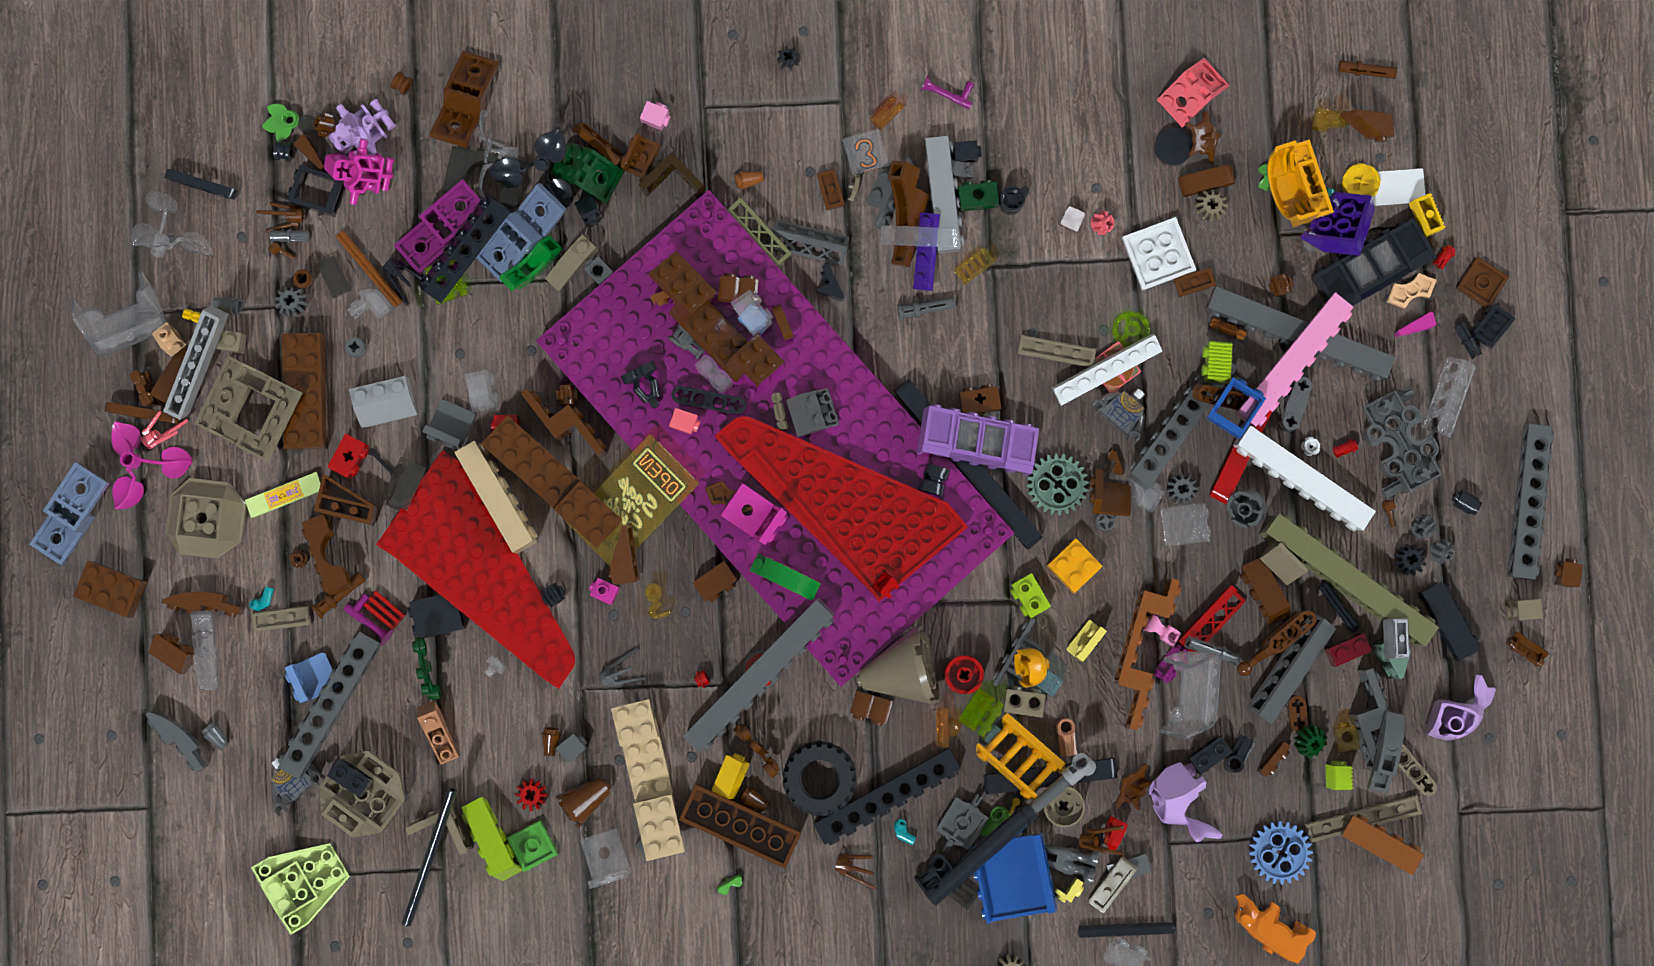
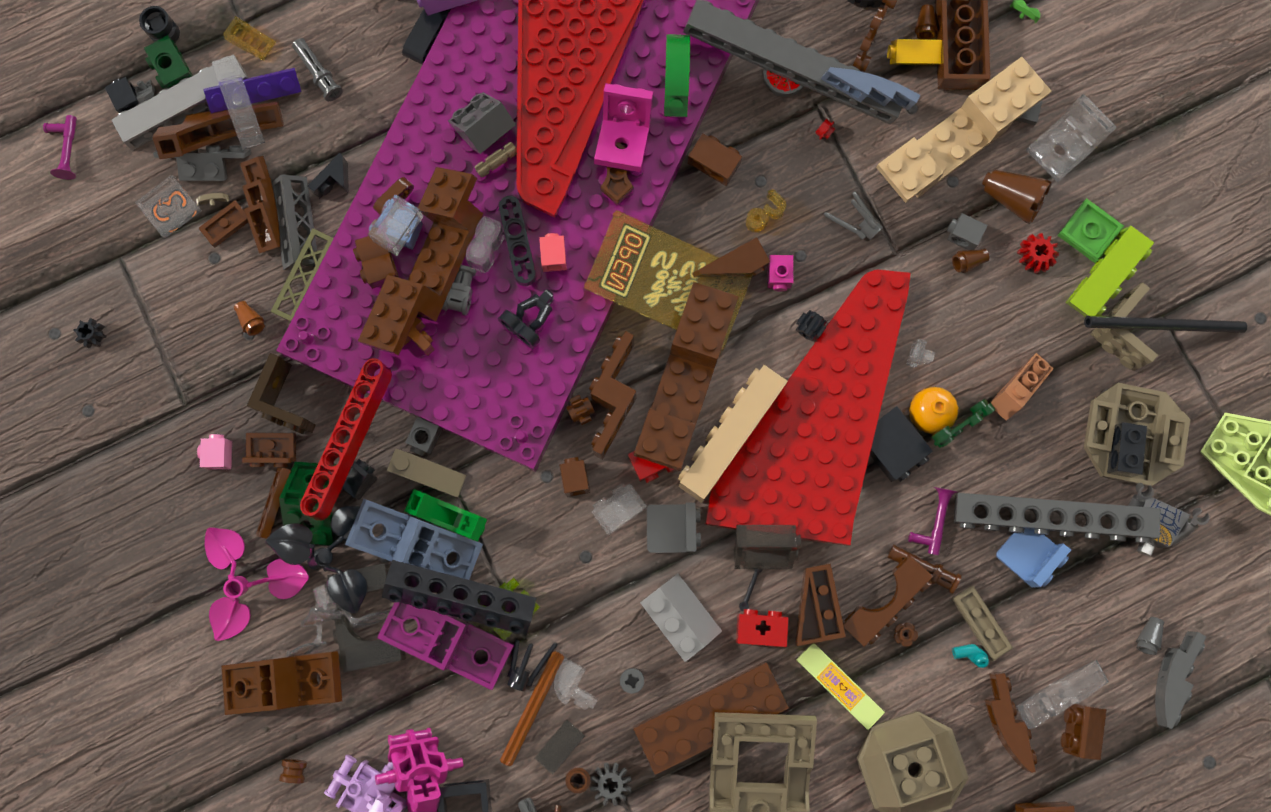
camera: 115 degrees left, 5 degrees down
red tile [363,591,406,630] -> none
clear orange hinge [869,96,905,130] -> none
none -> dark pink plant [205,527,309,641]
none -> reddish brown slope [240,156,280,254]
none -> red beam [300,358,392,521]
none -> reddish brown brick [559,457,591,497]
none -> sand blue slope [821,67,920,110]
none -> light orange cylinder [909,387,959,435]

